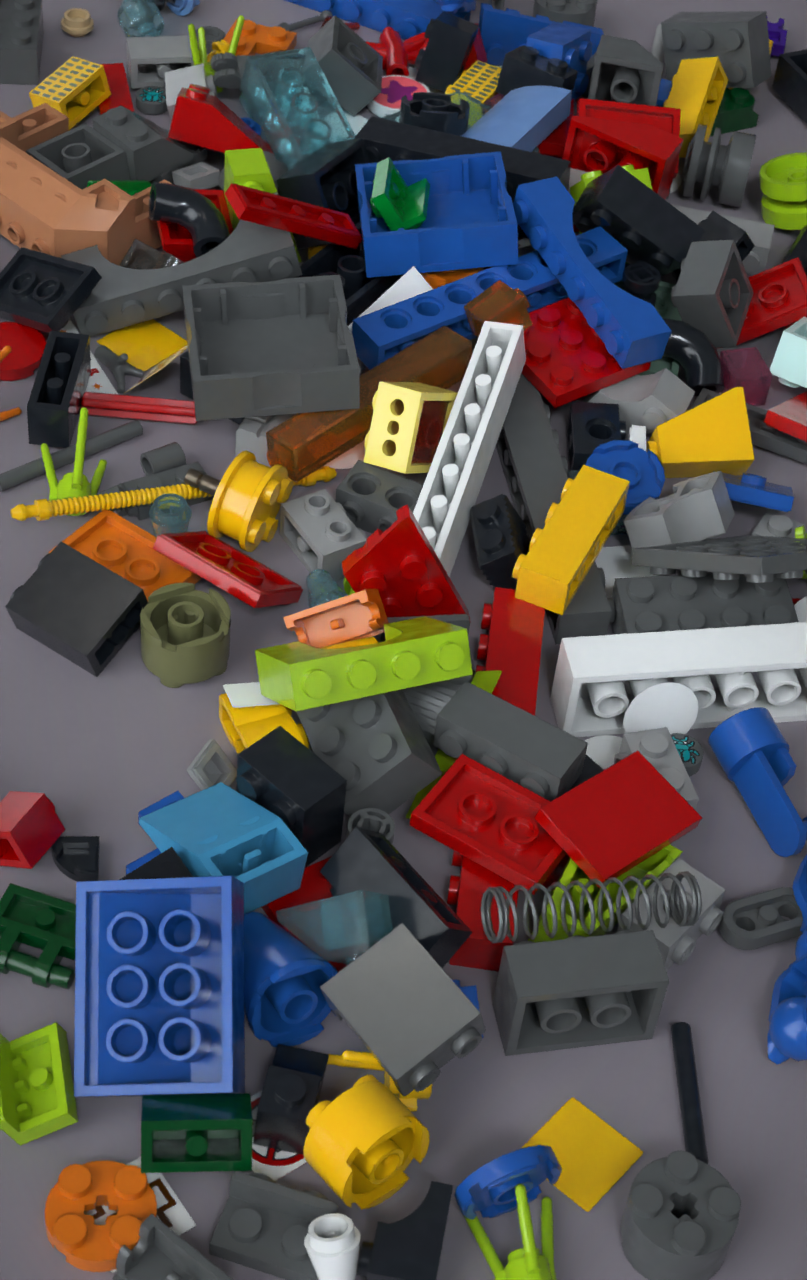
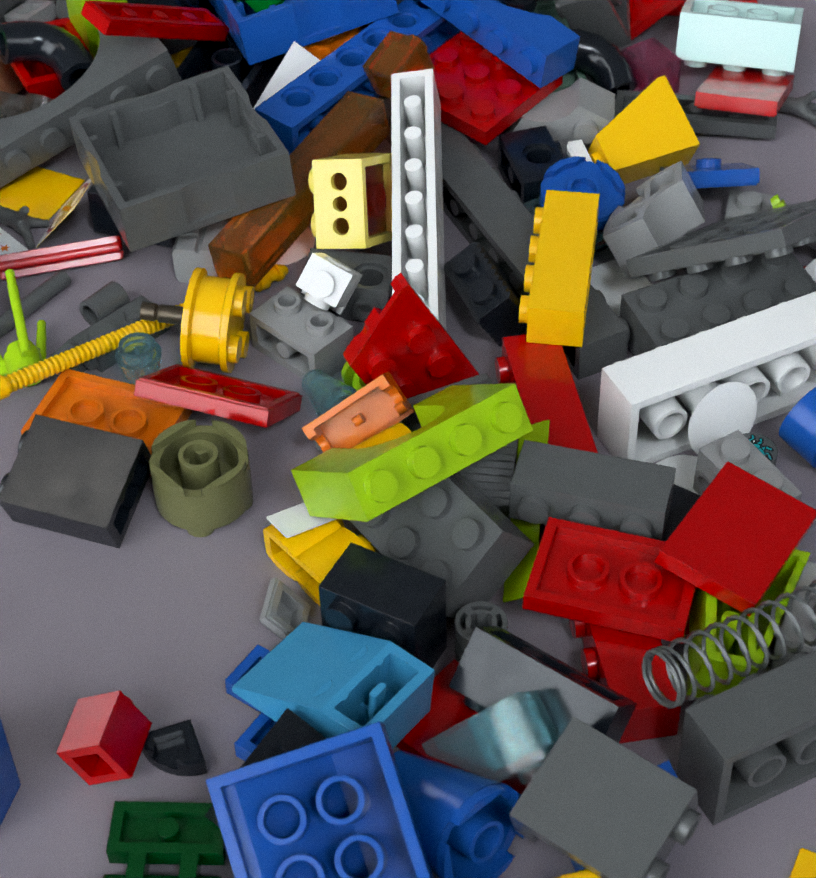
camera: 10 degrees left, 0 degrees up
none -> white brick [296,253,362,315]

